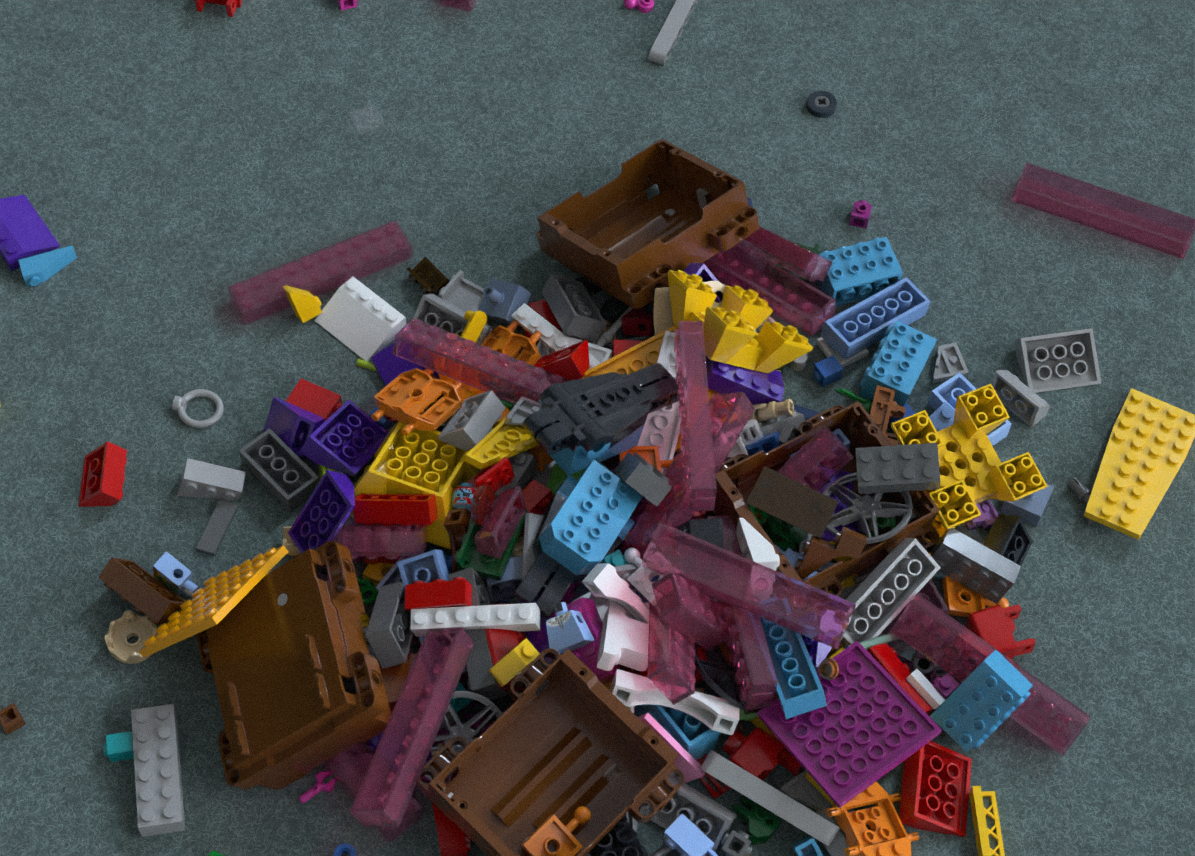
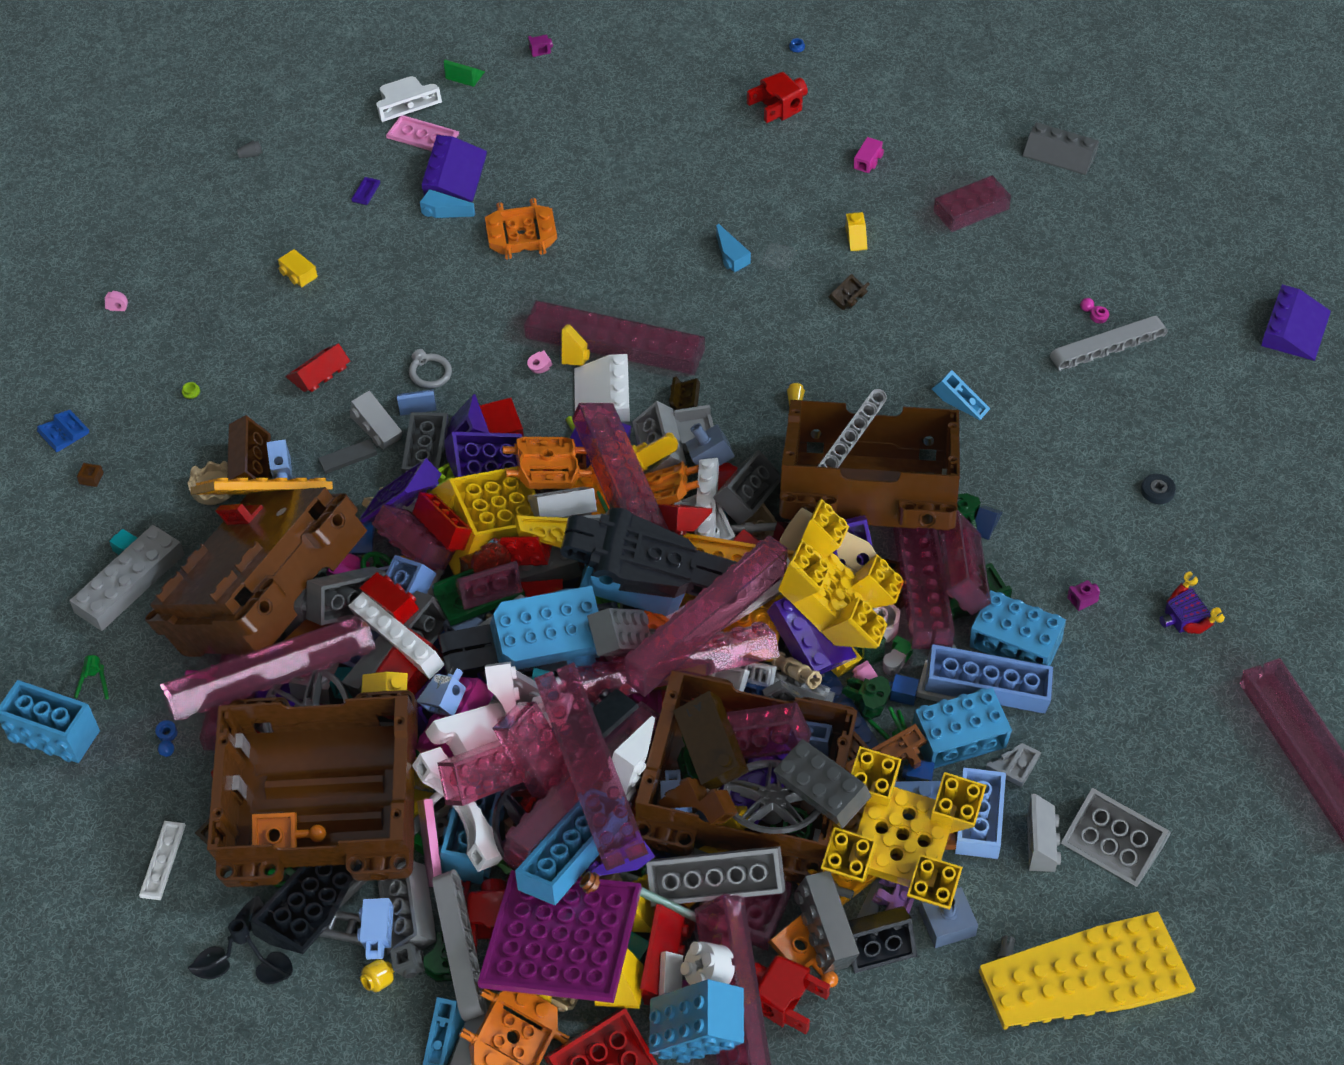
camera: 50 degrees right, 5 degrees down
none -> lime plate [182,382,200,399]
none -> red panel [215,504,263,525]
none -> medium blue slope [397,389,436,416]
none -> orange piece [485,198,557,260]
none -> bright pink piece [527,350,552,374]
none -> white brick [680,941,735,985]
none -> dark azure slope [716,224,751,273]
none -> yellow cone [787,383,805,407]
none -> light grey beam [818,389,887,468]
none -> dark brown bracket [828,274,870,310]
none -> dark green hinge [842,676,891,720]
none -> yellow slope [845,212,867,251]
none -> bright pink piece [852,661,878,681]
none -> dark azure slope [932,370,990,420]
none -> torso [1160,572,1225,634]

